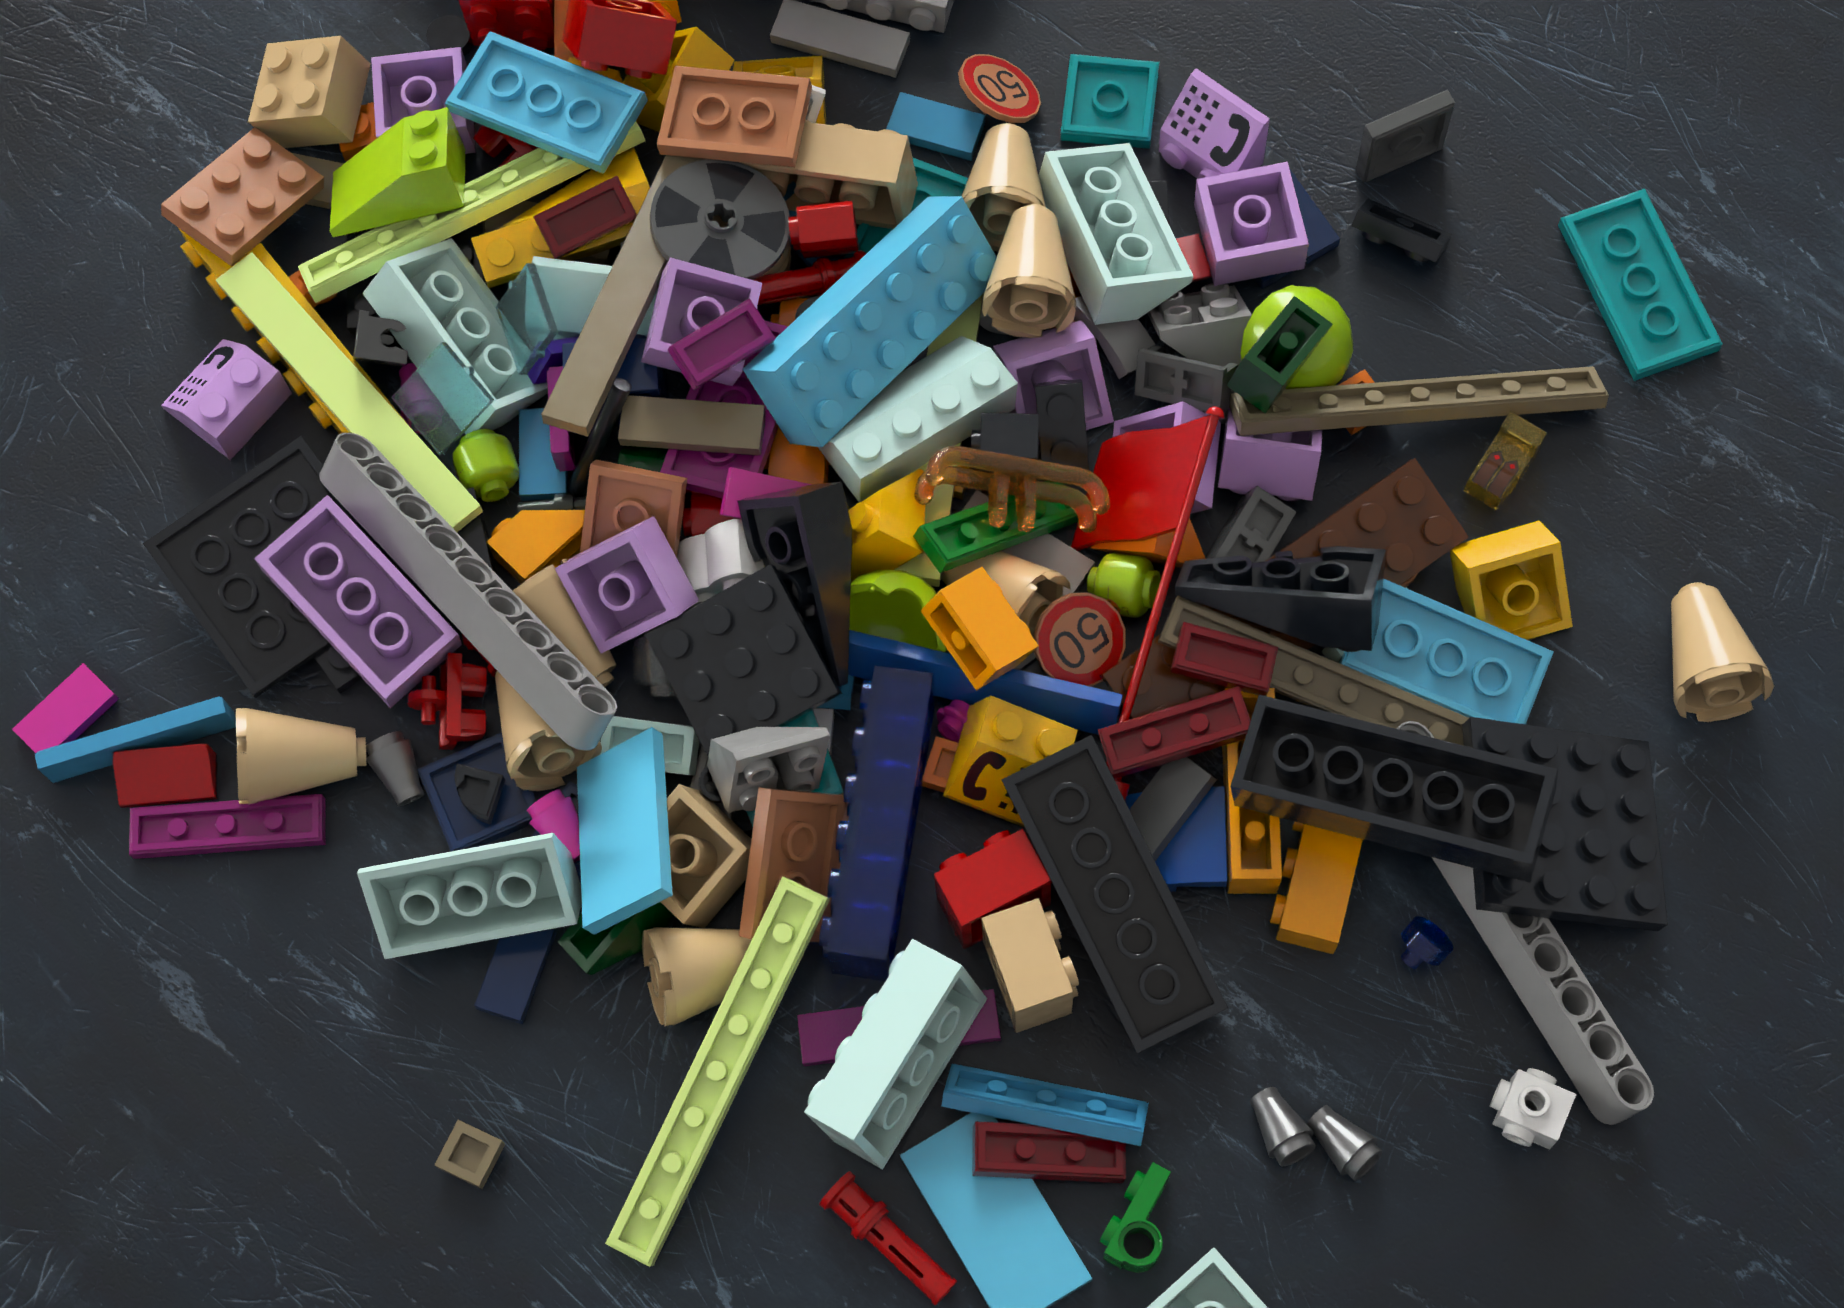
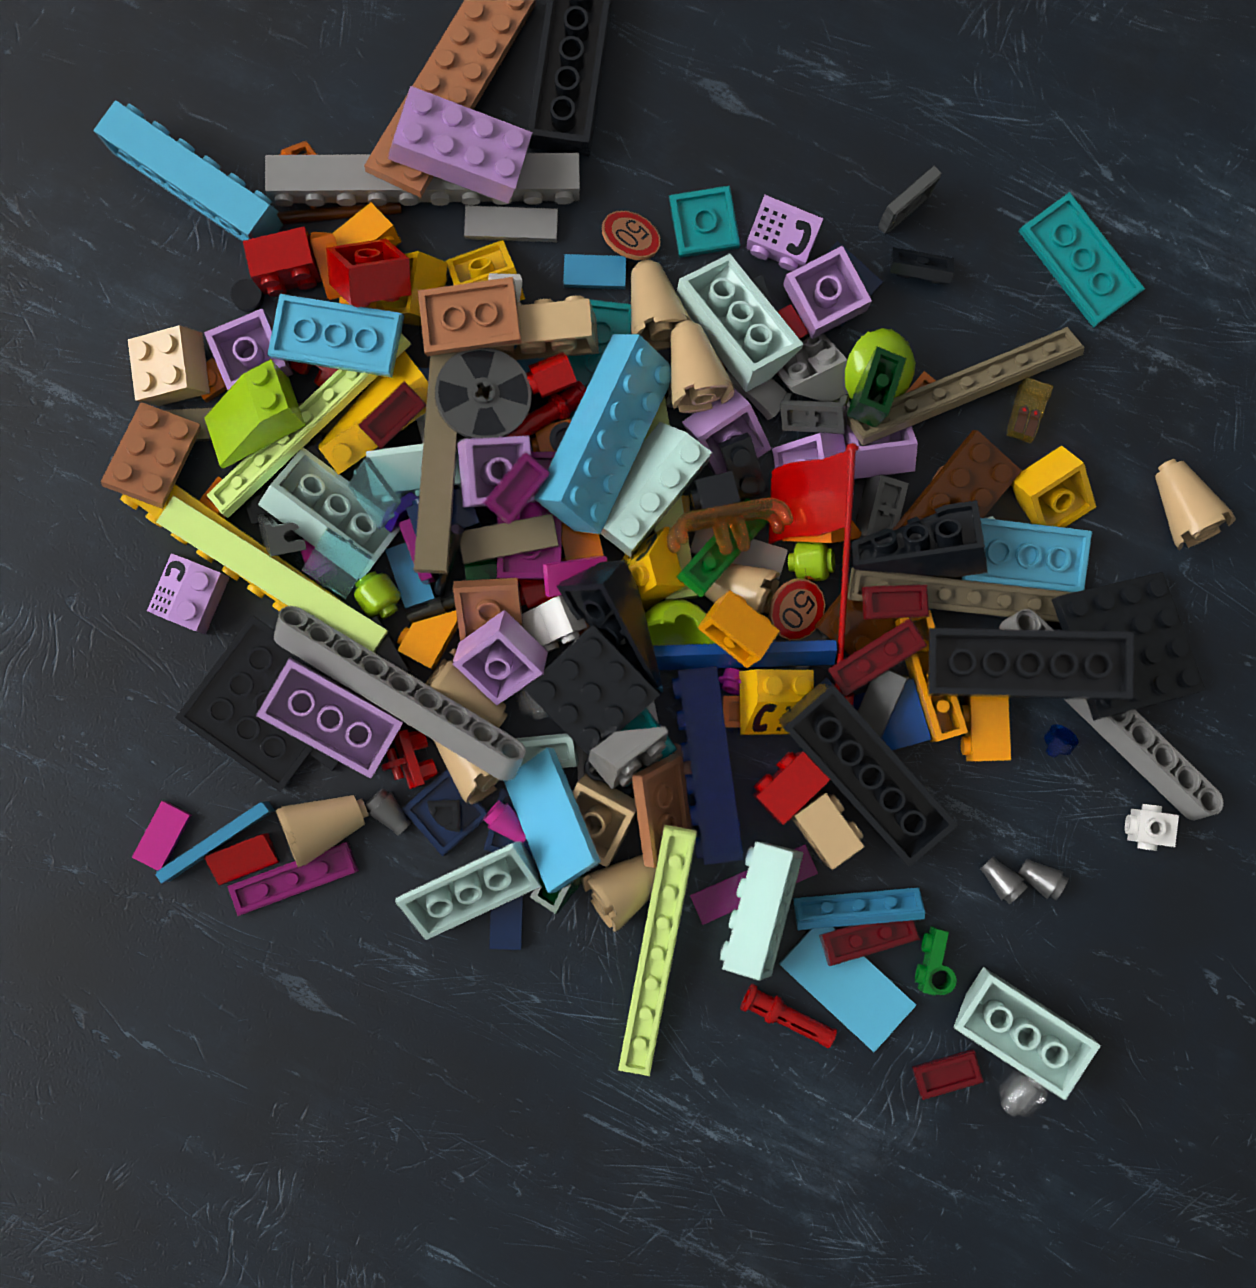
camera: 20 degrees left, 15 degrees up
dark tan plate [435,1120,505,1189] -> none

